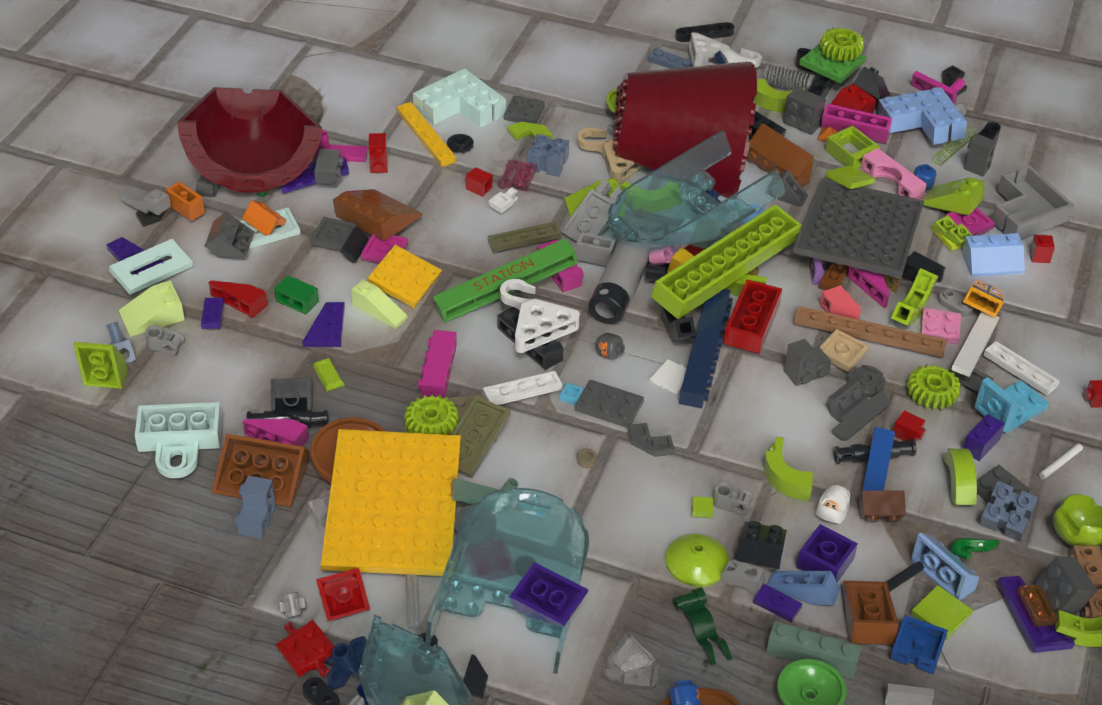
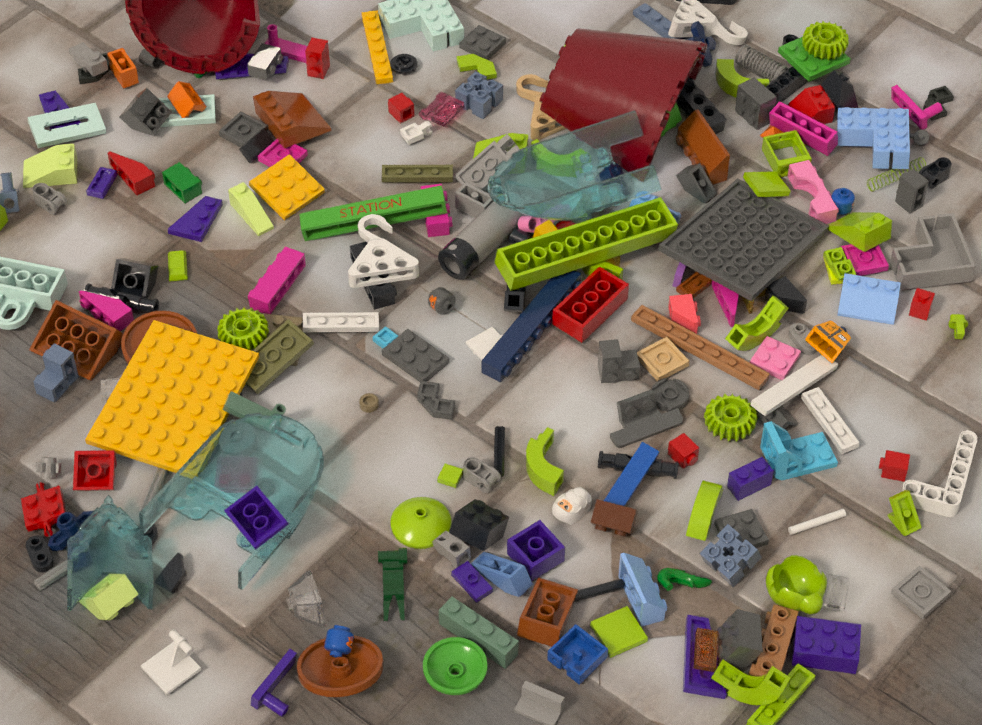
camera: 20 degrees right, 5 degrees up
none -> black axle [494,426,505,477]
none -> lime piece [948,314,968,340]

